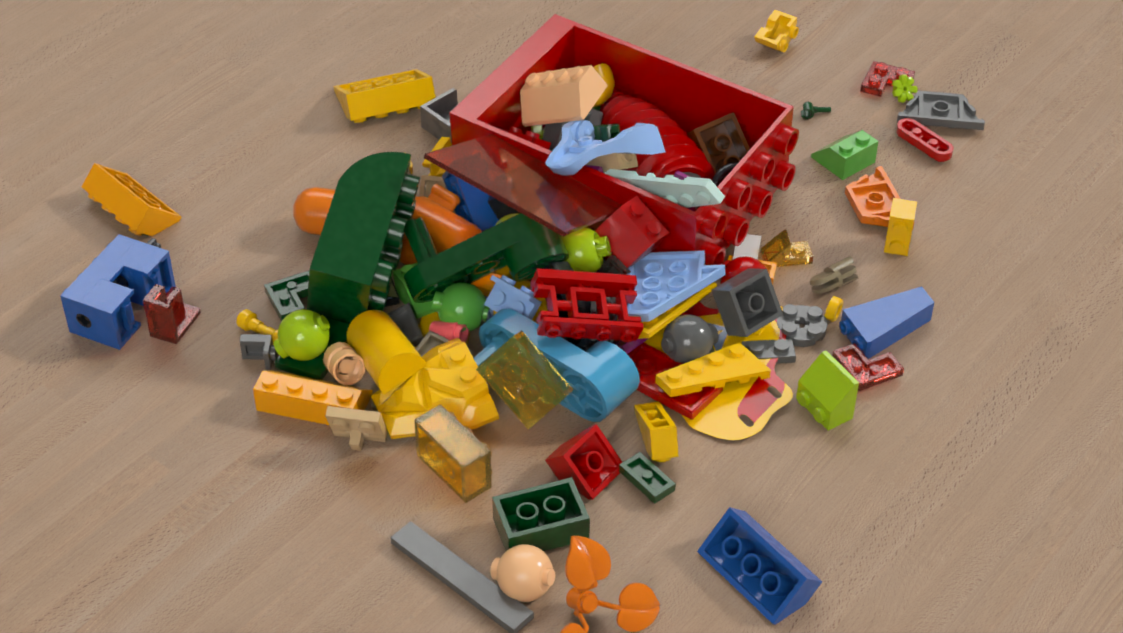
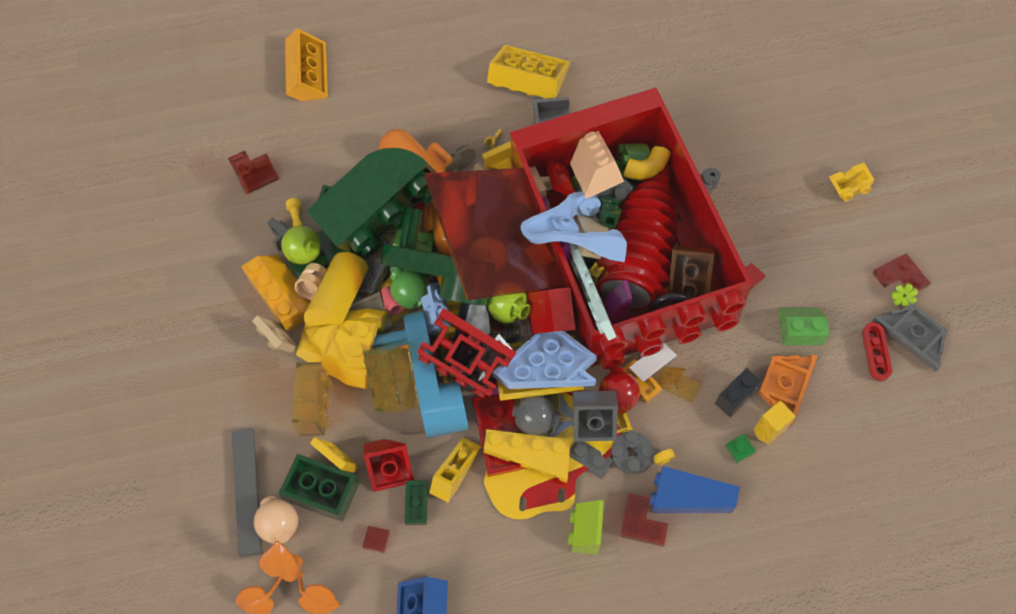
camera: 40 degrees right, 20 degrees up
blue piece [60,234,176,350] -> none
dark green hand [801,101,831,119] -> none
dark tan arm [810,256,859,294] -> none
none -> yellow tile [310,437,360,473]
none -> clear red plate [362,526,390,553]
none -> black piece [715,368,762,418]
none -> green plate [725,434,756,463]

